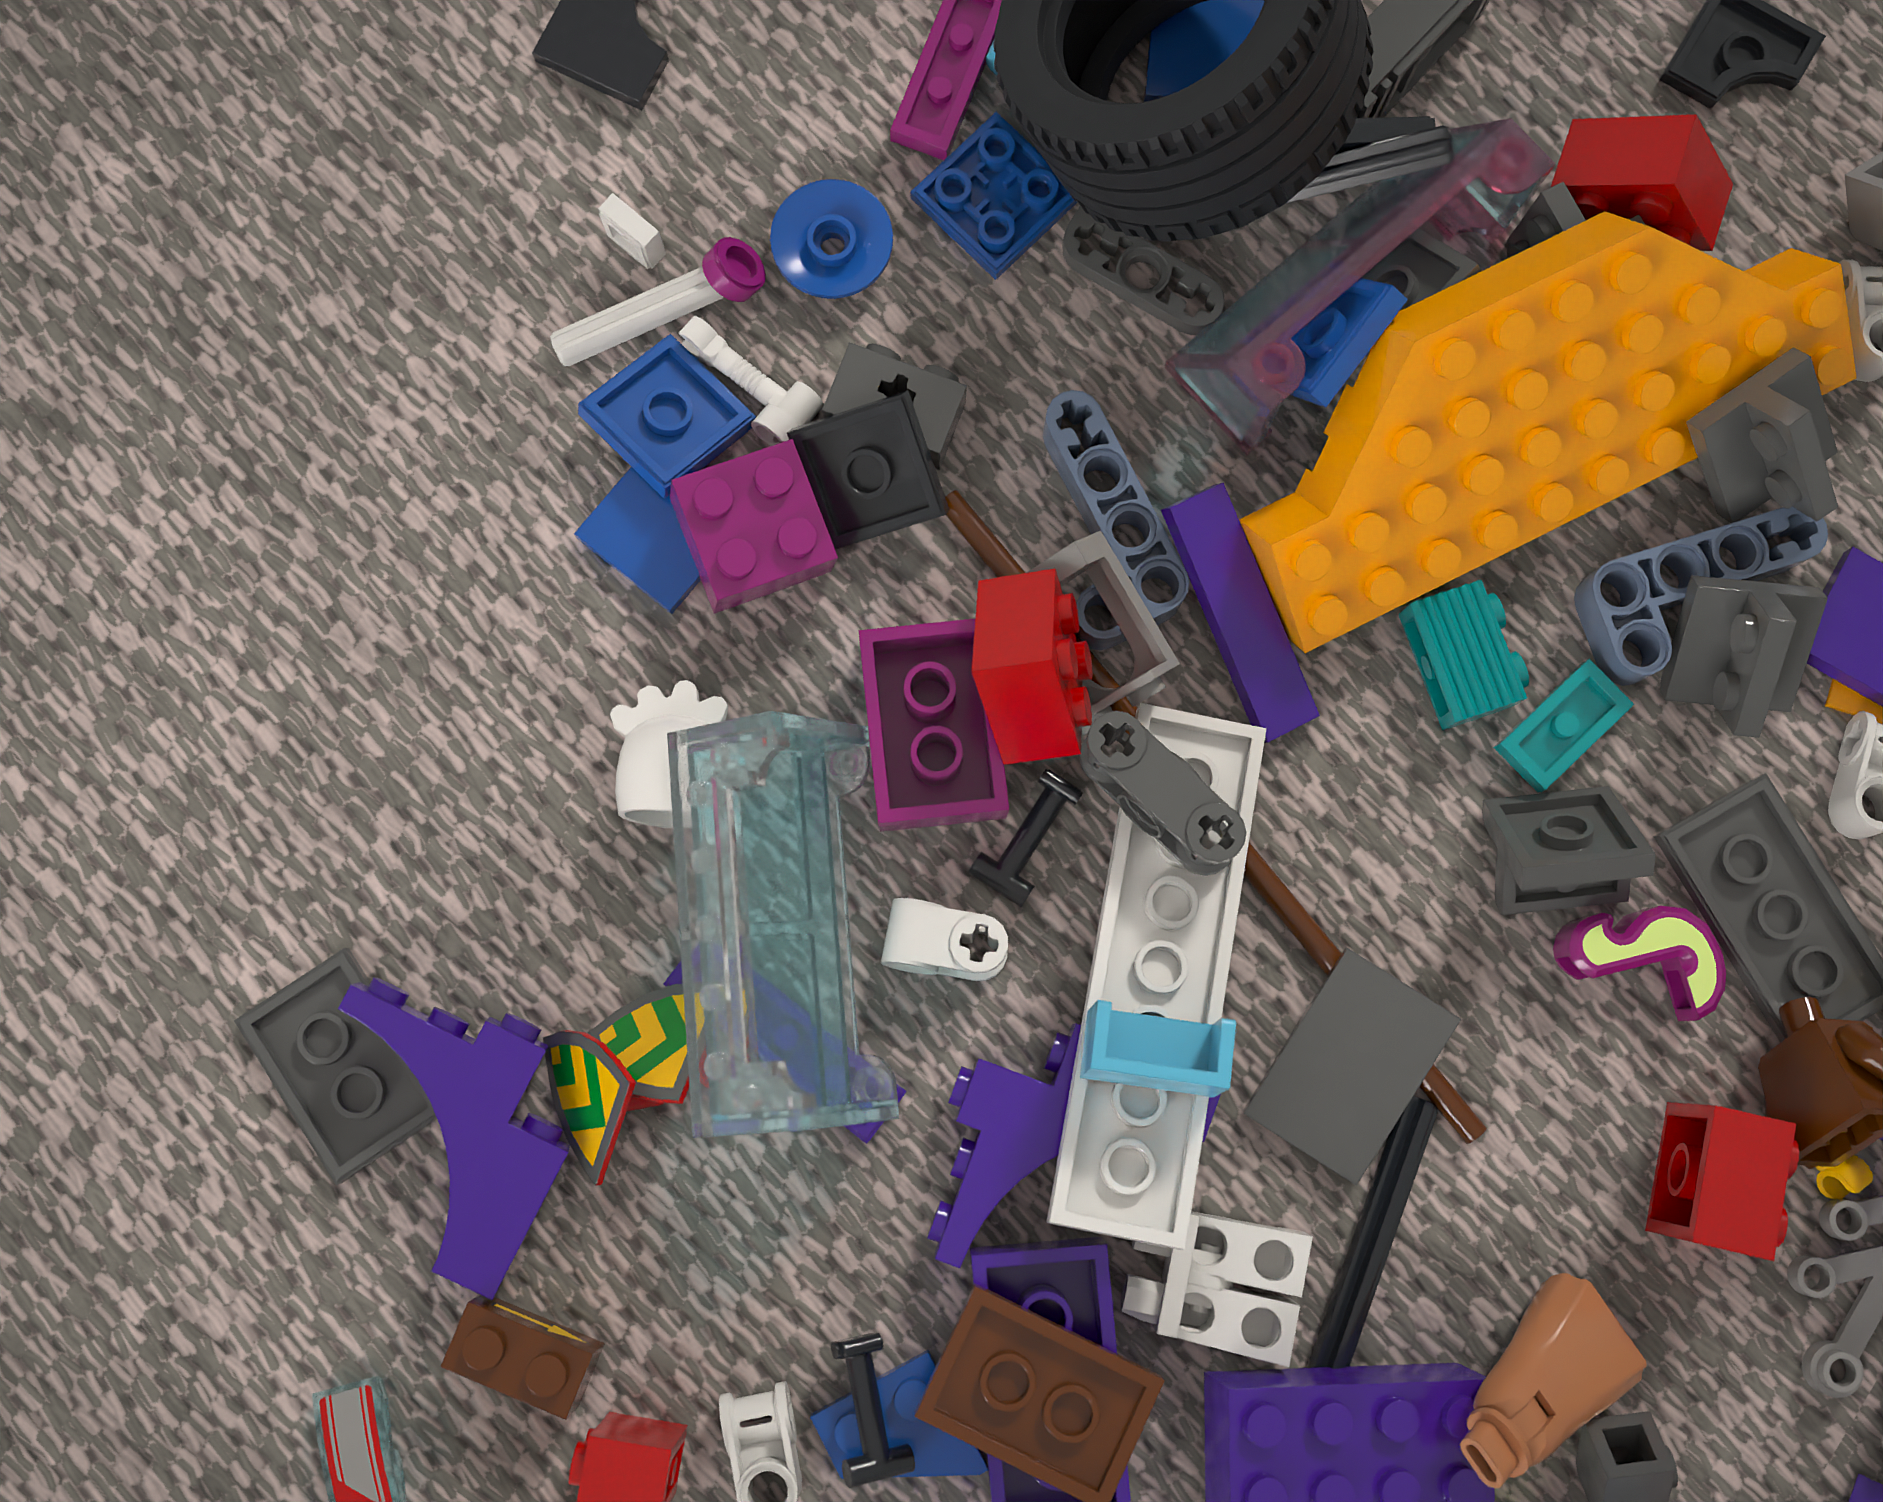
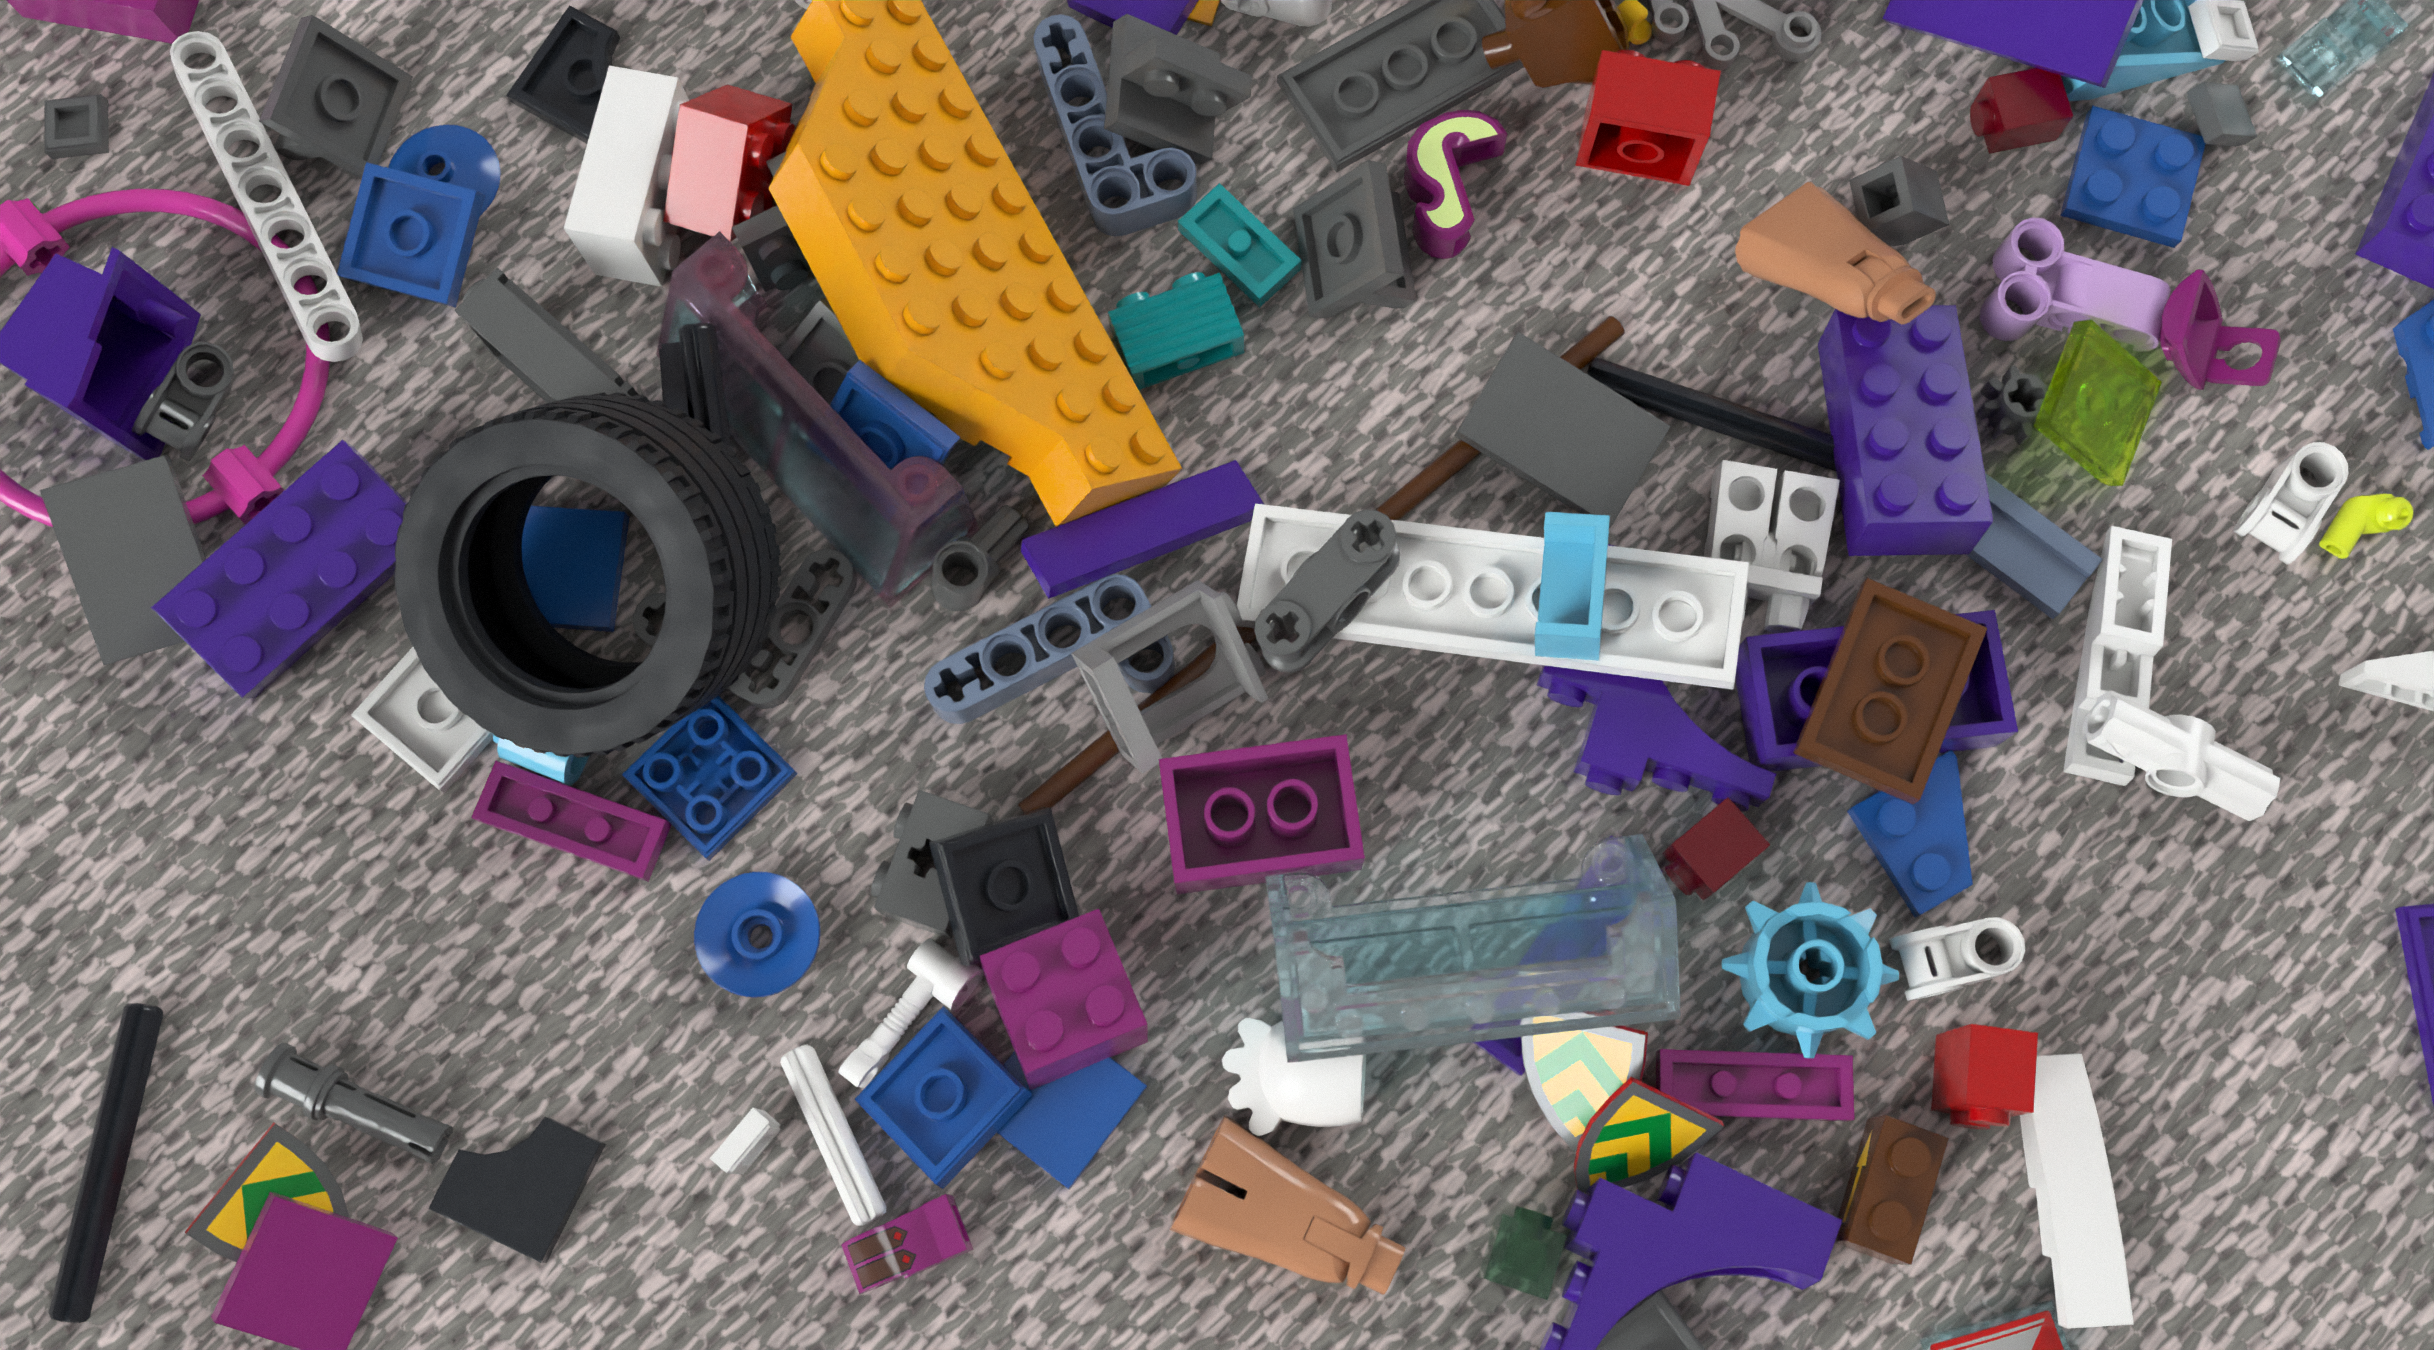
camera: 85 degrees left, 5 degrees down
magenta tile [702,237,766,302] -> none
black piece [831,1333,915,1488] -> none
white piece [881,898,1008,981] -> none
black piece [968,769,1083,907] -> none
red brick [971,568,1093,765] -> none
dark grey bracket [1686,347,1838,523] -> none
none -> white brick [564,65,689,287]
none -> magenta leg [841,1194,974,1294]
none -> dark grey axle [932,505,1029,611]
none -> nougat piece [1170,1115,1406,1295]
none -> clear green brick [1477,1206,1567,1300]
none -> magenta plate [1656,1049,1855,1122]
none -> dark red brick [1662,797,1770,901]
none -> medium azure brick [1721,882,1899,1058]

